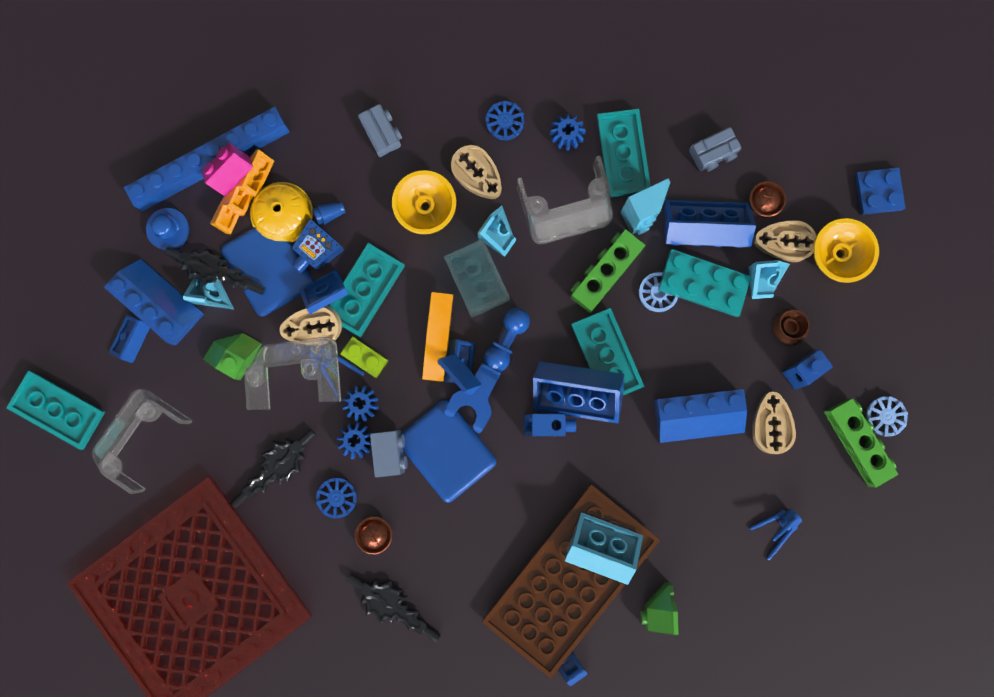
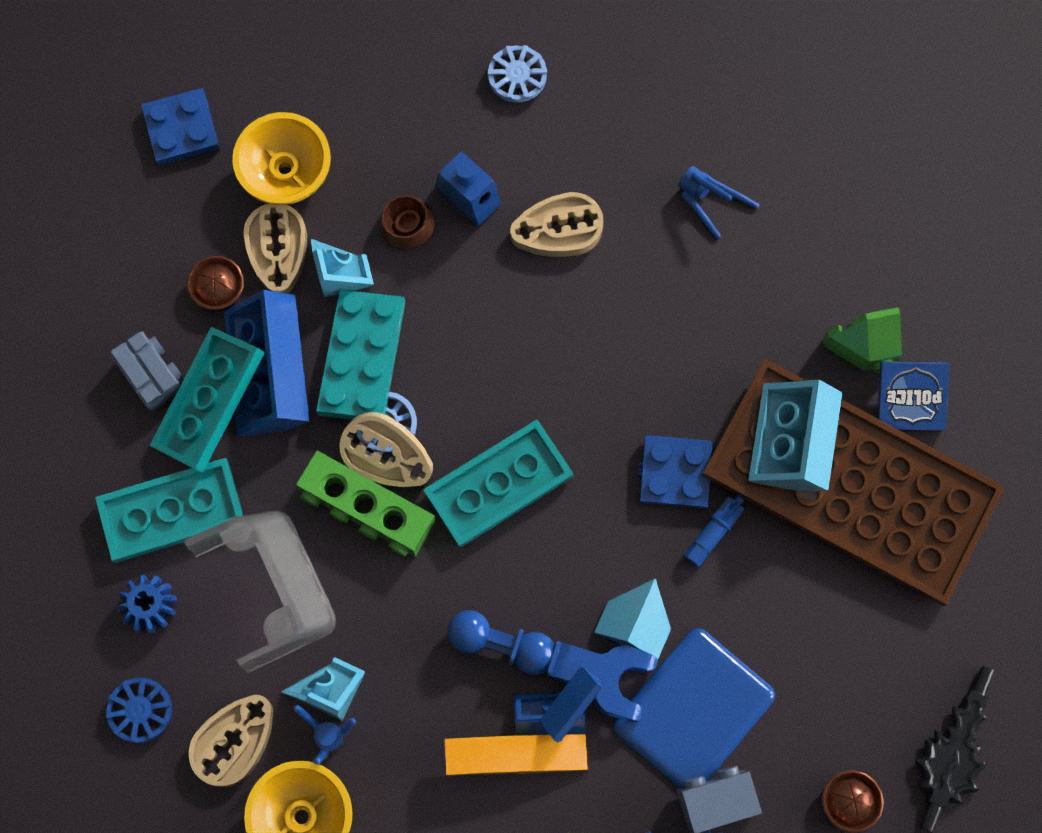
camera: 100 degrees left, 10 degrees down
clear light blue brick [444,239,510,318] -> none
blue torso [524,414,576,436] -> none
blue slope [533,362,625,424] -> none
blue slope [558,652,588,686] -> none
medium azure slope [620,179,670,235] -> none
blue slope [654,389,747,443] -> none
bright green brick [824,398,898,488] -> none
none -> teal plate [149,327,265,473]
none -> blue plant [294,705,356,765]
none -> tan piece [340,412,433,487]
none -> medium azure slope [594,579,671,659]
none -> blue plate [638,435,713,509]
none -> blue piece [683,495,745,567]
none -> tile [877,361,950,430]

